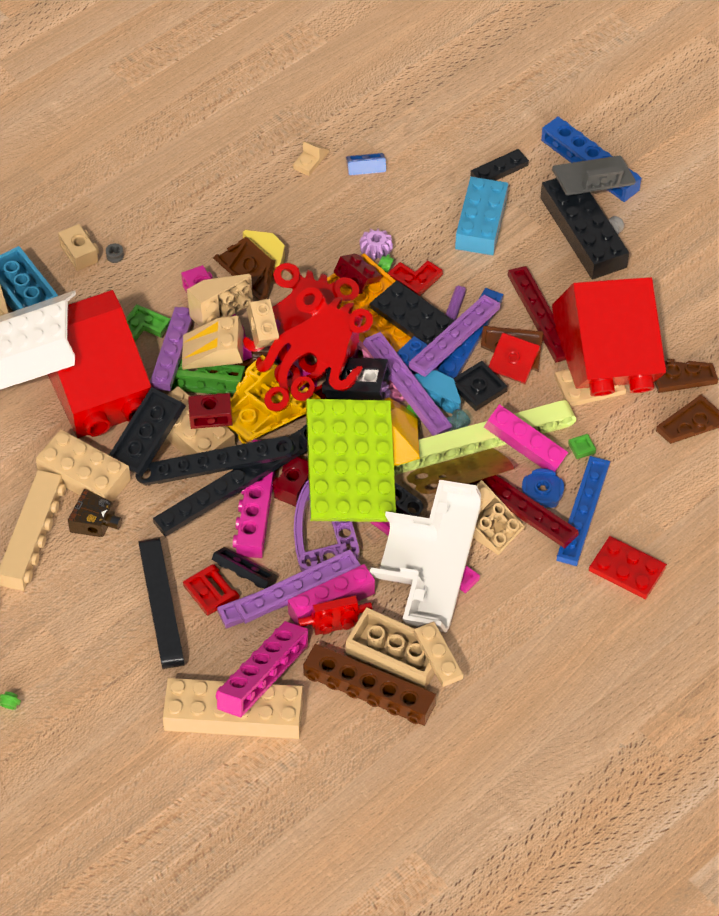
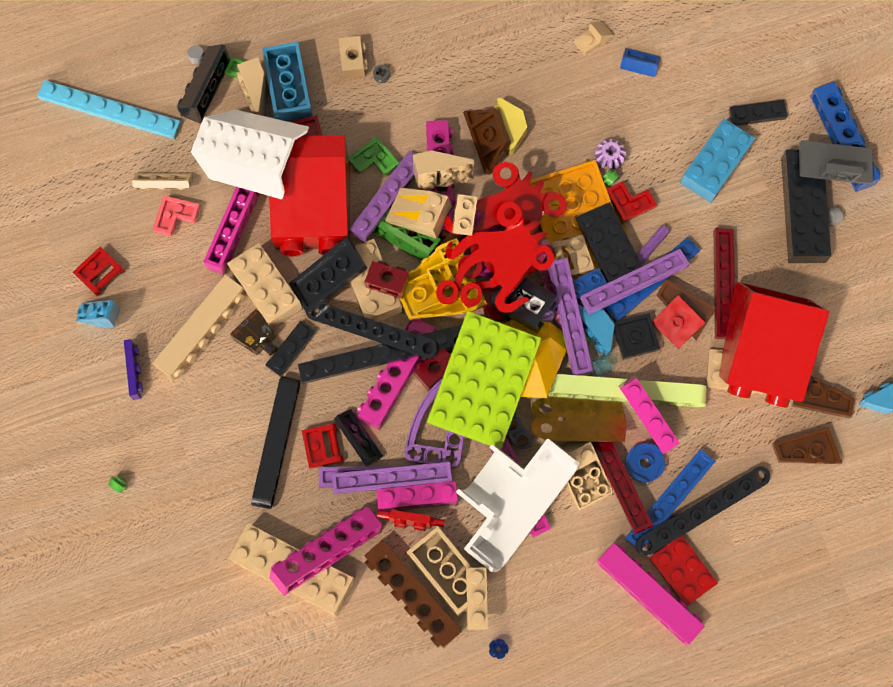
camera: 25 degrees right, 20 degrees up
dark red bracket [334,253,382,294] -> none
bright green tile [568,434,596,459] -> none
none -> dark pink brick [203,186,260,275]
none -> black plate [265,321,316,377]
none -> clear blue plate [489,639,509,659]
none -> tan plate [550,235,594,278]
none -> dark pink brick [596,543,705,646]
none -> black plate [635,466,770,555]

